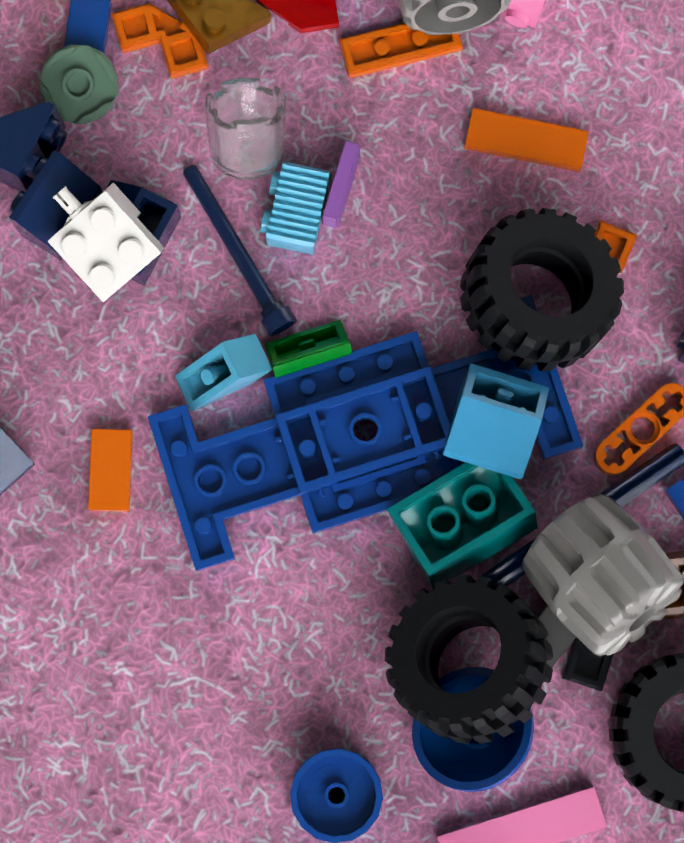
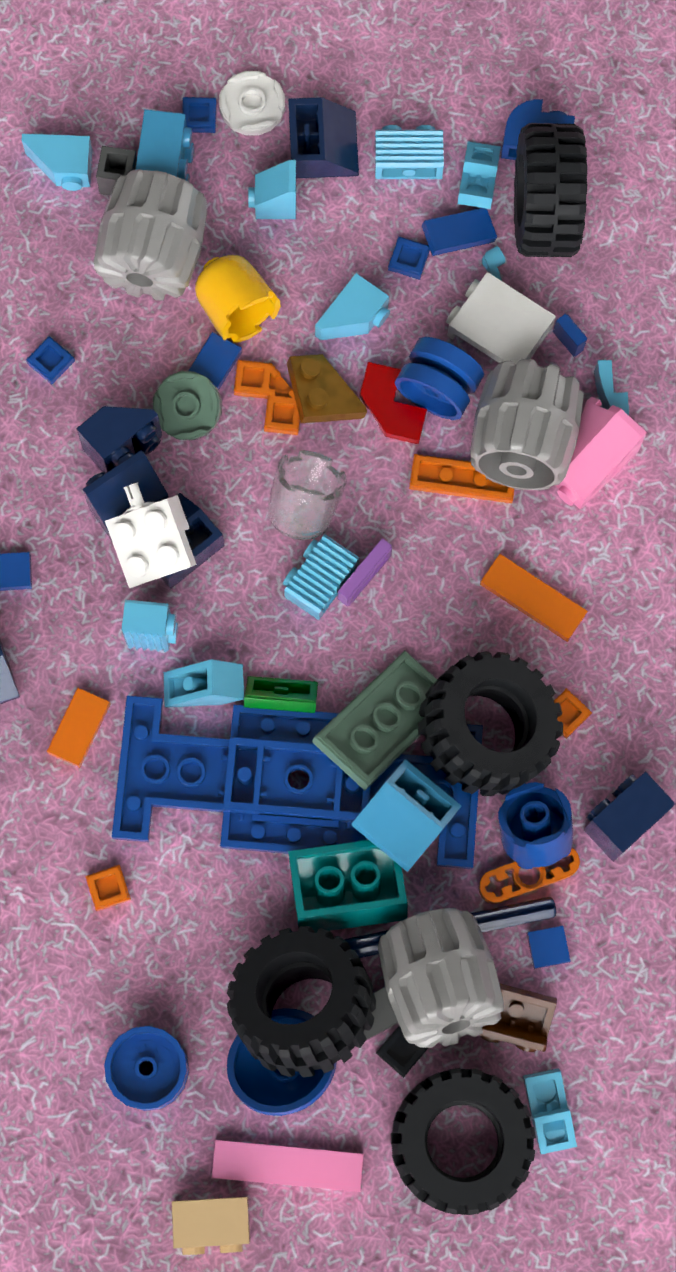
camera: 20 degrees right, 5 degrees down
dark blue piece [183,165,297,337] -> none
none -> orange tile [85,865,131,911]
none -> medium azure brick [121,599,178,653]
none -> sand green tile [312,651,437,790]
none -> blue brick [498,782,574,869]

